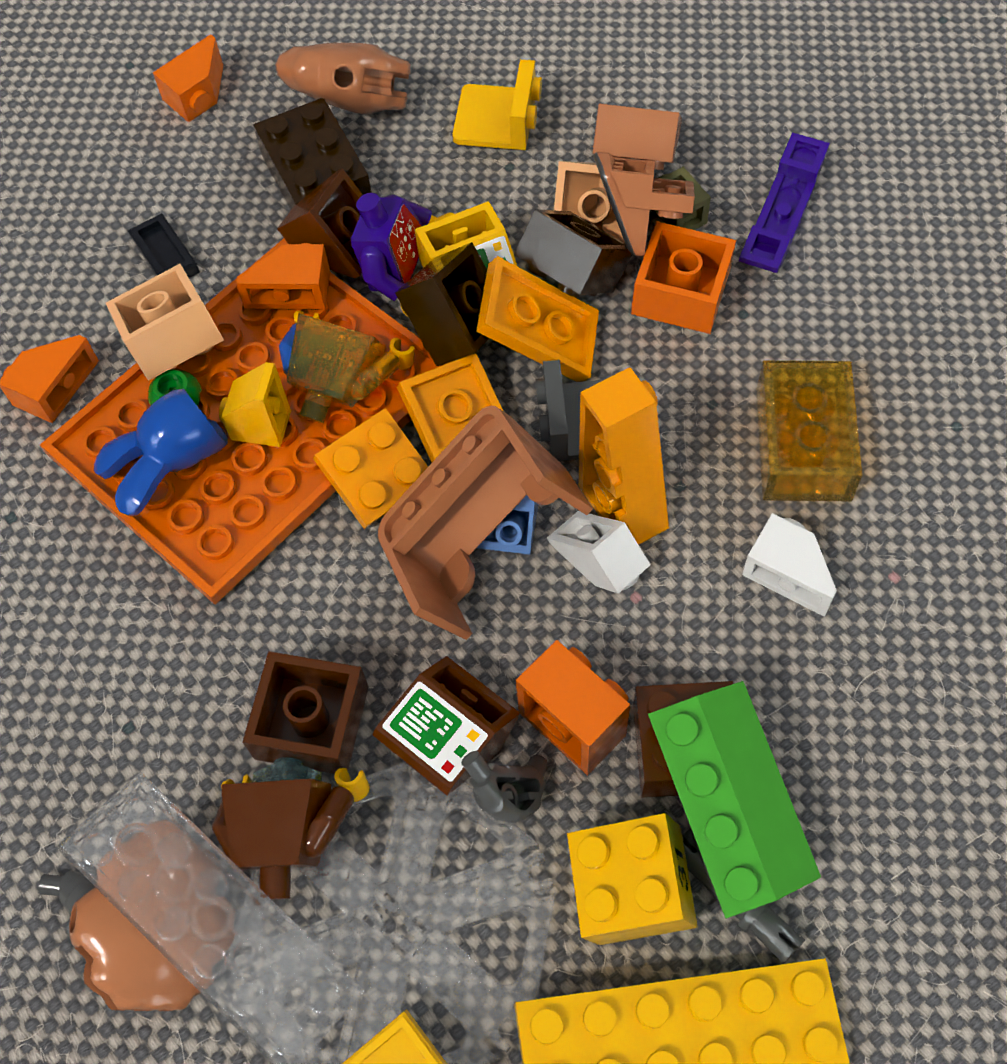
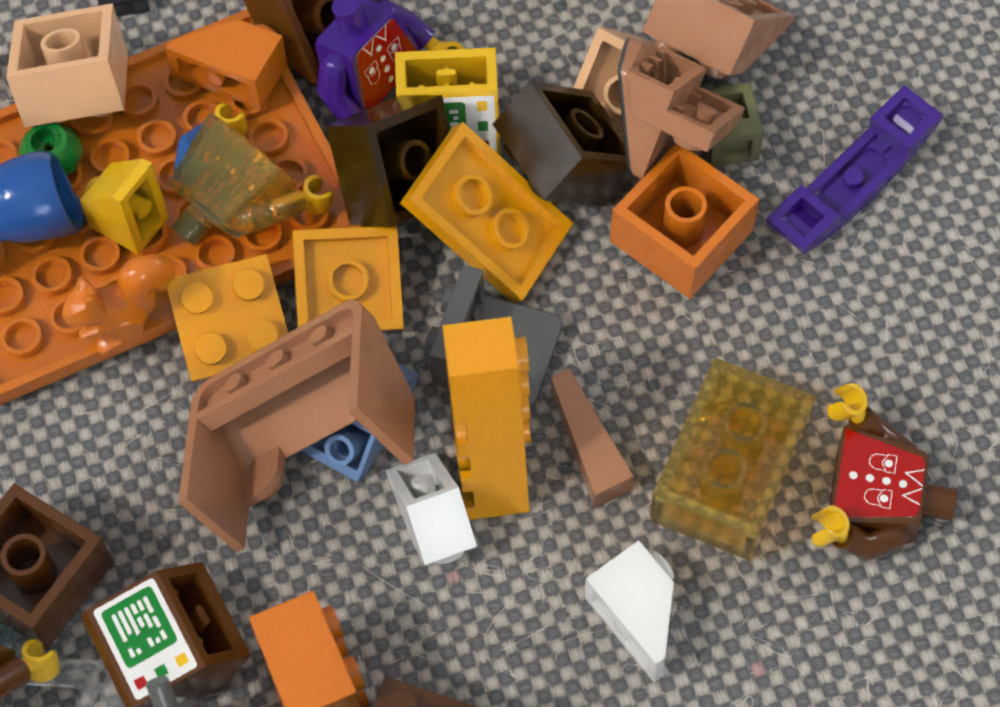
camera: 20 degrees right, 0 degrees up
none -> orange animal [62,254,175,357]
none -> nougat piece [551,368,634,509]
none -> torso [811,383,957,560]

